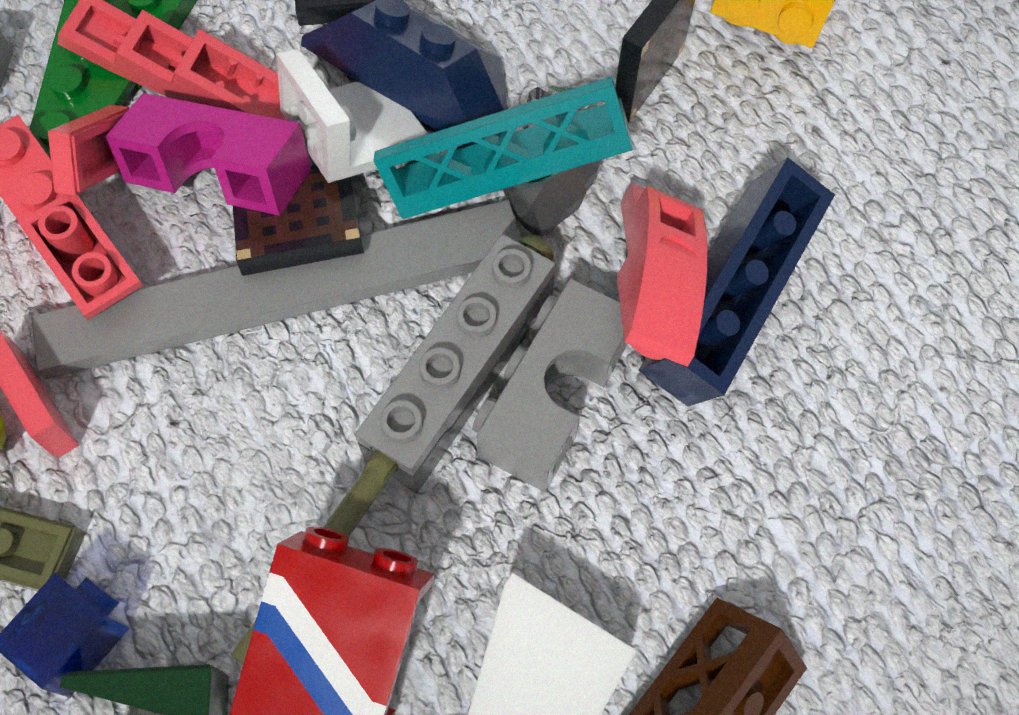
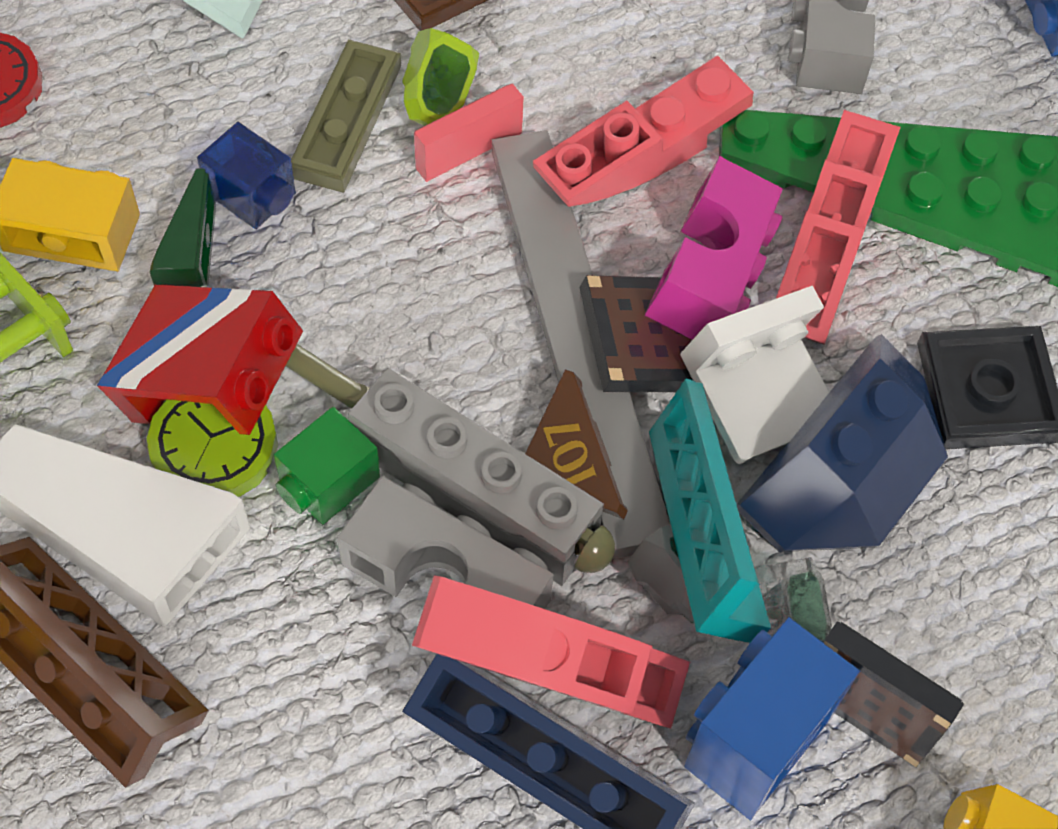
camera: 90 degrees right, 5 degrees down
coral tile [48,105,129,195] -> none
none -> lime tile [146,400,278,497]
none -> green brick [273,406,380,525]
none -> reddish brown tile [525,369,628,520]
none -> blue brick [684,617,860,821]

